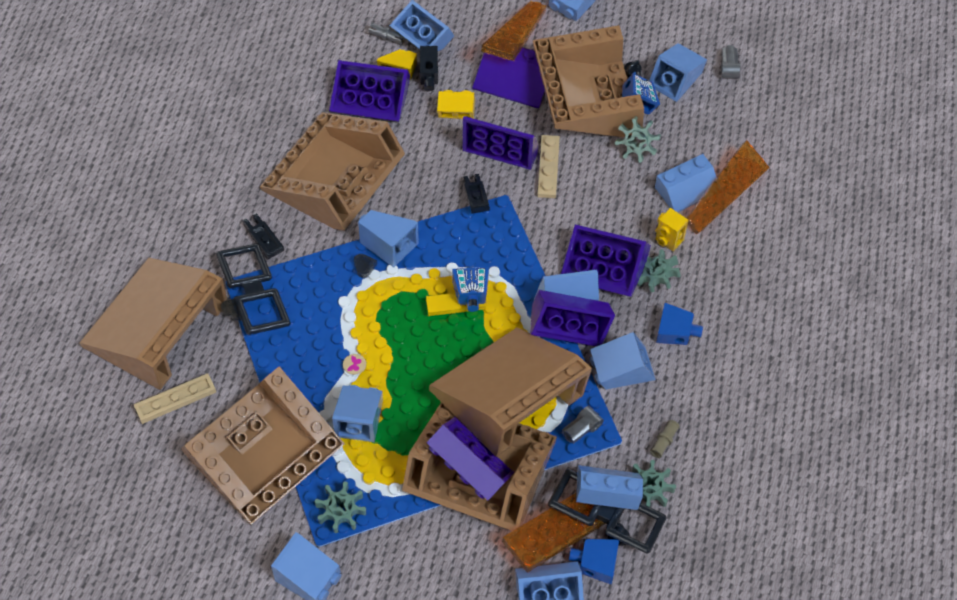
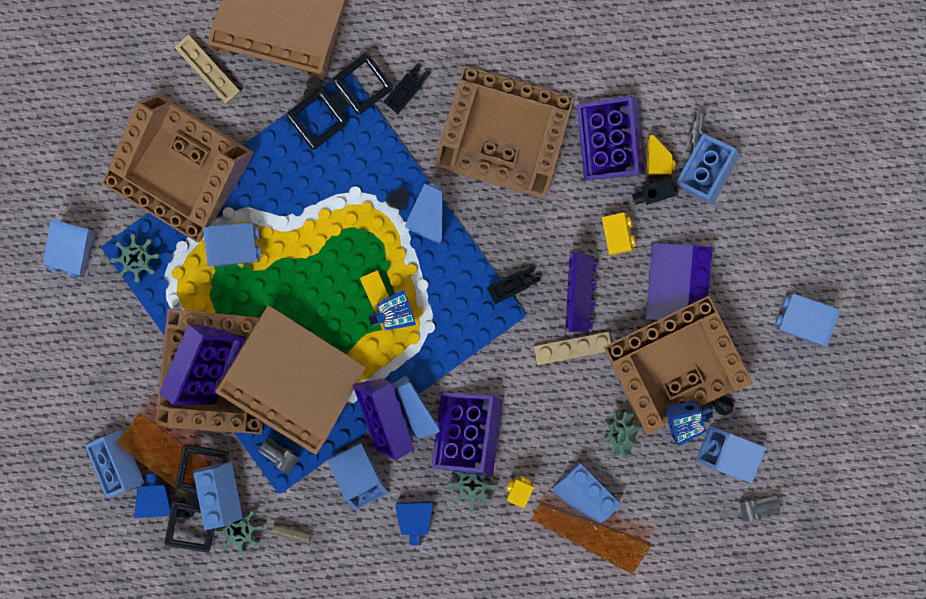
camera: 80 degrees right, 30 degrees up
tan sticker [343,354,366,375] -> none
clear orange wing [481,1,547,61] -> none

